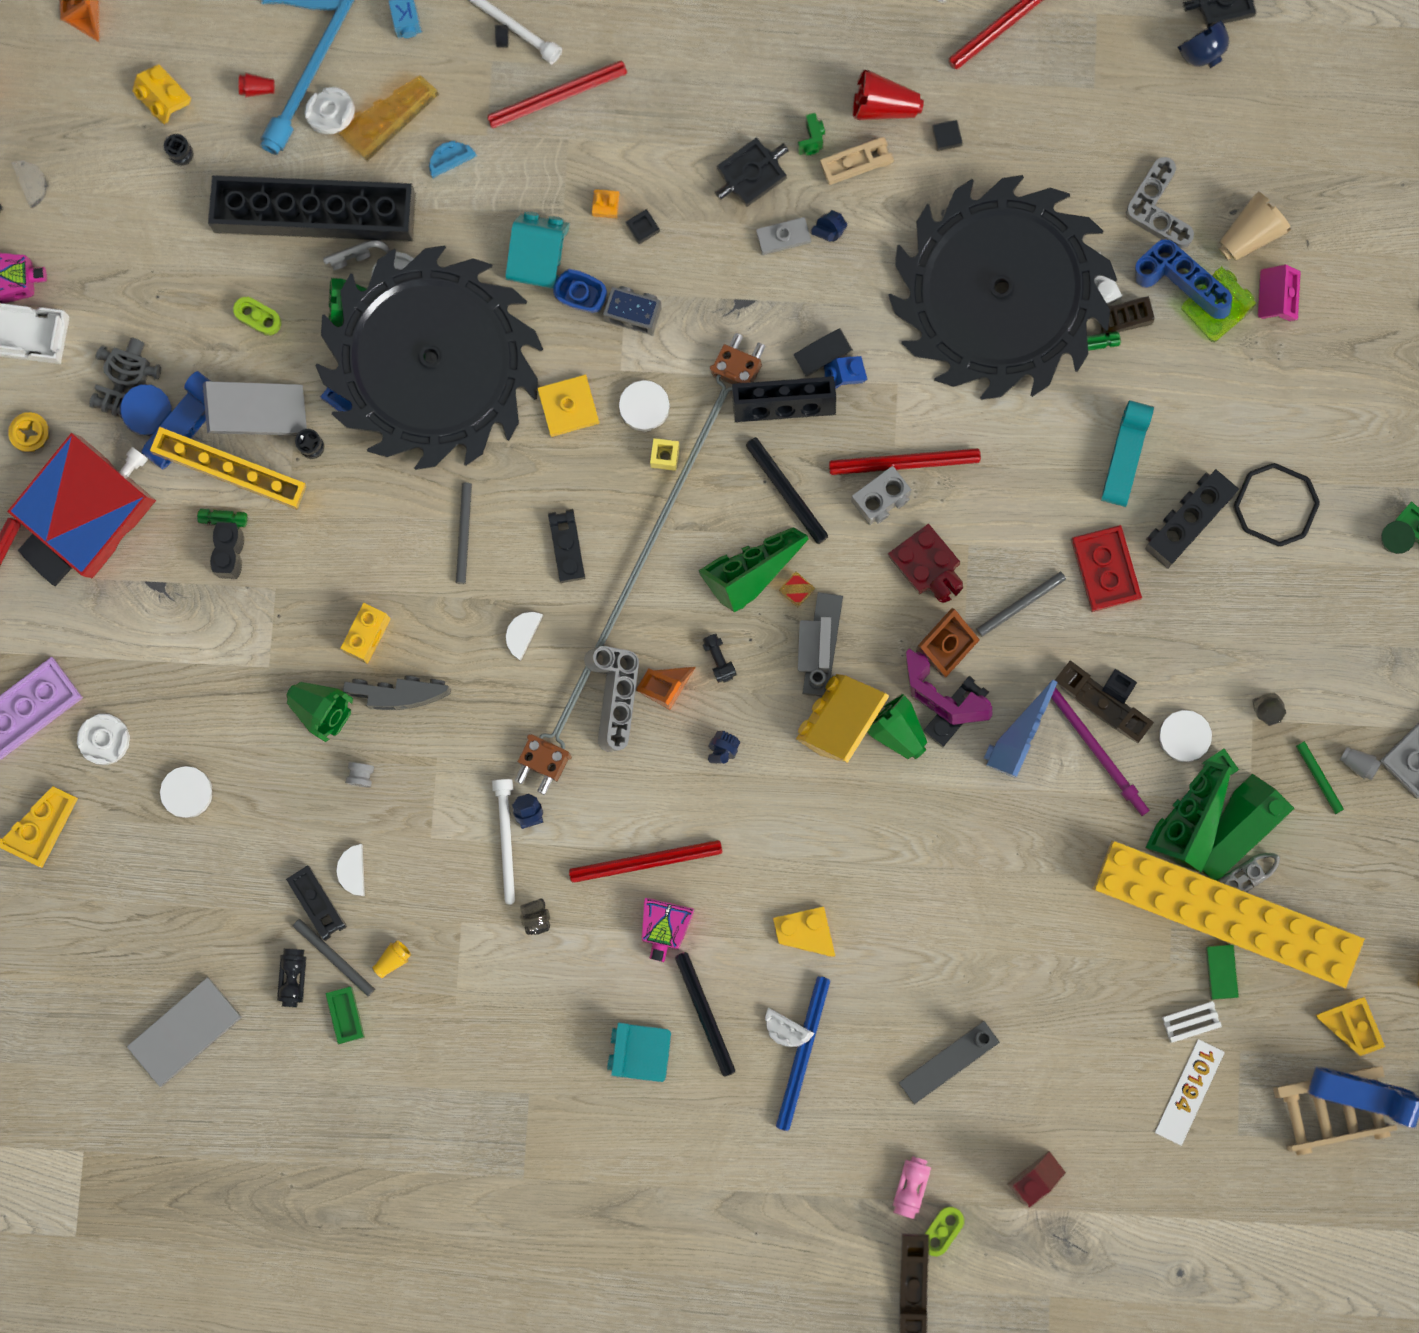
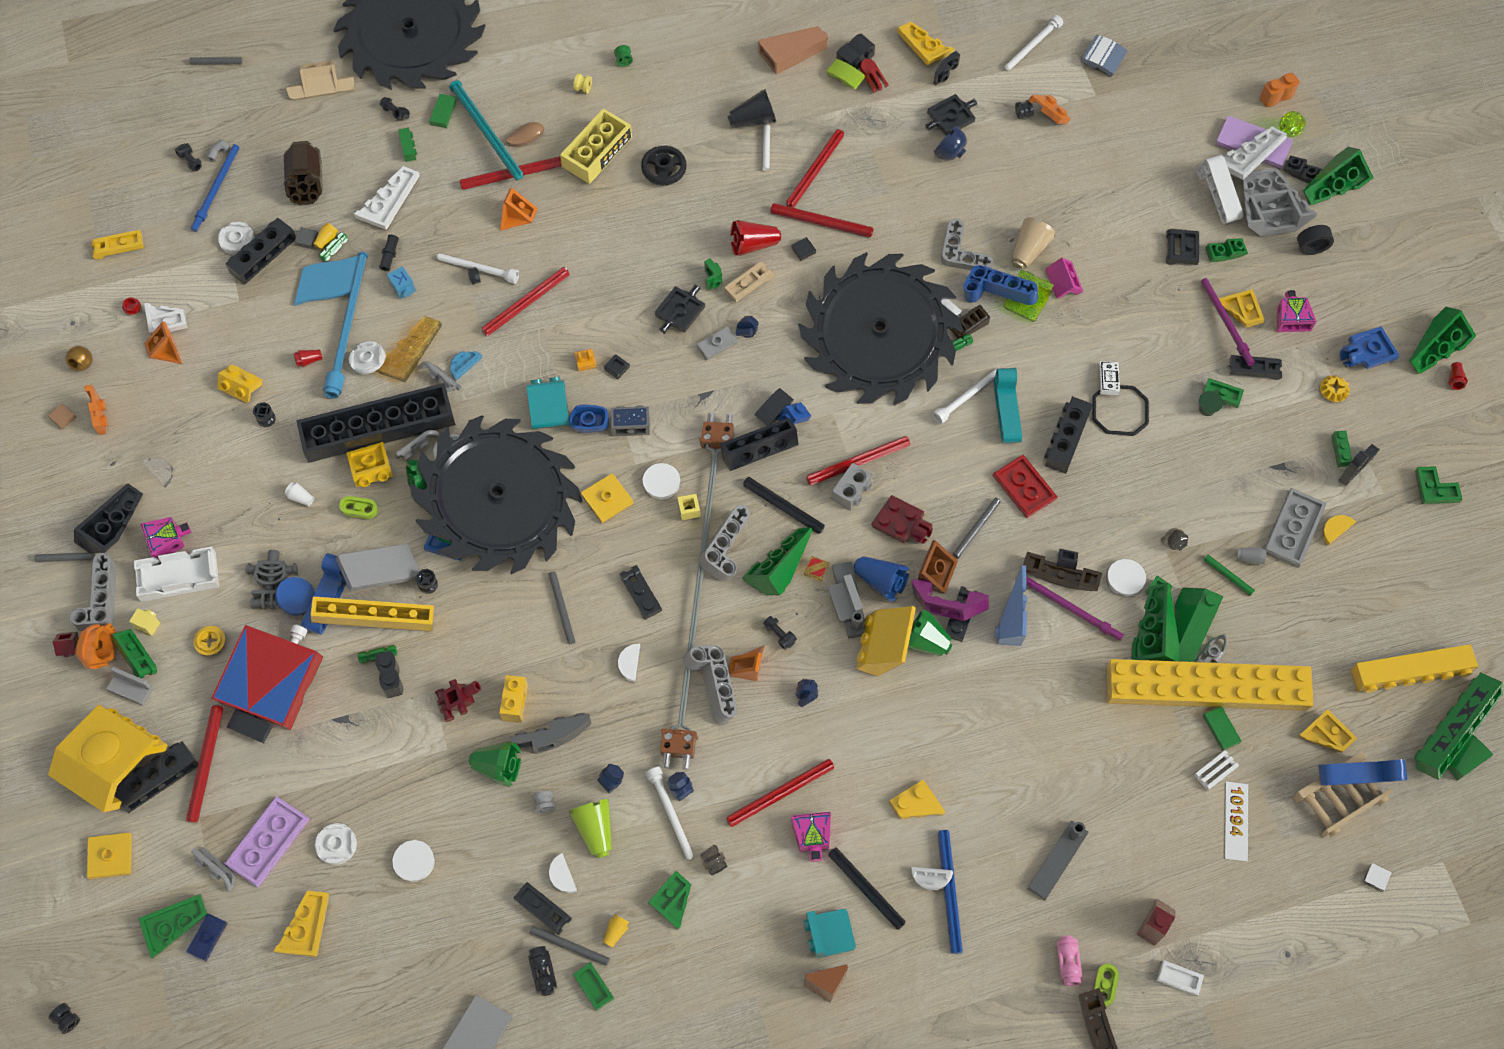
camera: 30 degrees left, 15 degrees down
none -> white cone [284,482,315,507]
none -> yellow plate [347,442,393,487]
none -> light grey piece [418,361,462,392]
none -> dark red piece [435,679,481,722]
none -> lime cone [569,799,612,859]
none -> dark blue piece [597,764,624,793]
none -> green wing [648,871,692,930]
none -> light grey beam [698,505,750,581]
none -> red axle [770,203,874,237]
none -> dark orange slope [804,964,848,1002]
none -> blue cone [854,556,909,602]
none -> white piece [932,368,997,425]
none -> black wheel [1015,100,1034,119]
none -> orange wing [1028,95,1071,124]
none -> tile [1099,361,1120,395]
none -> white tile [1156,960,1204,997]
none -> white tile [1363,863,1392,892]

